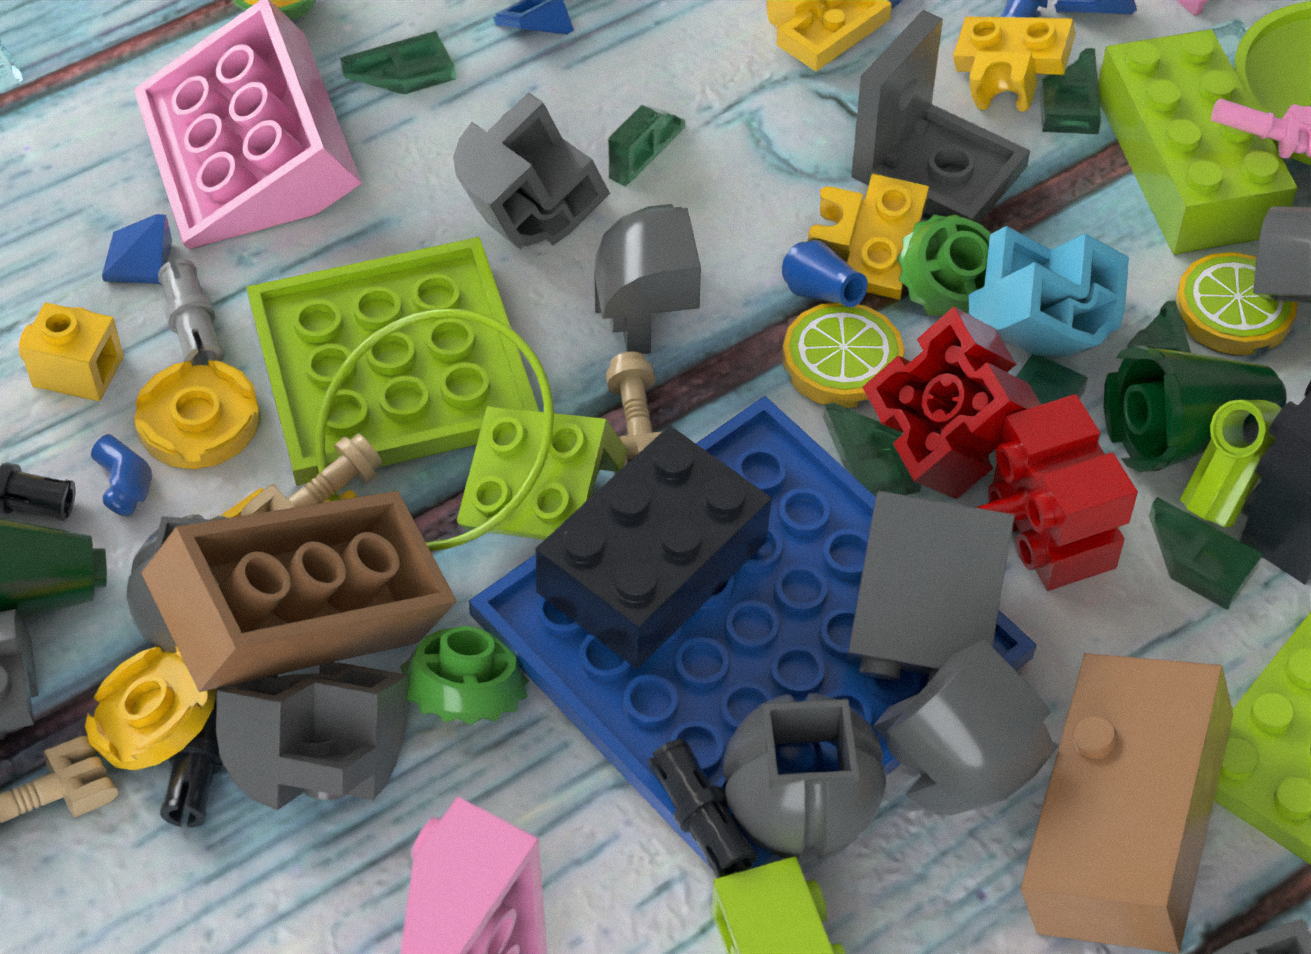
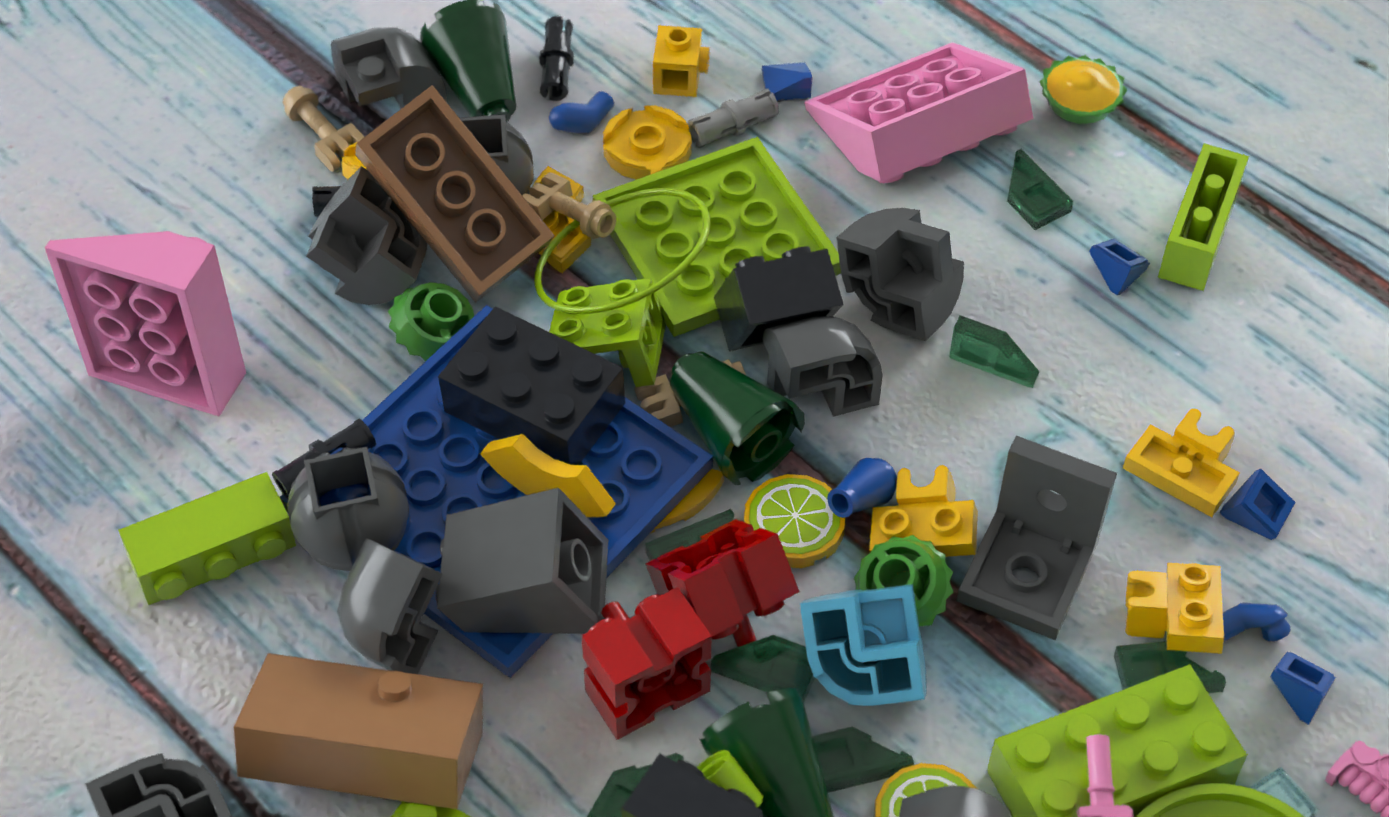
camera: 80 degrees right, 0 degrees up
none -> yellow tile [480,434,616,517]
none -> dark green cone [670,351,805,485]
none -> black brick [714,246,844,351]

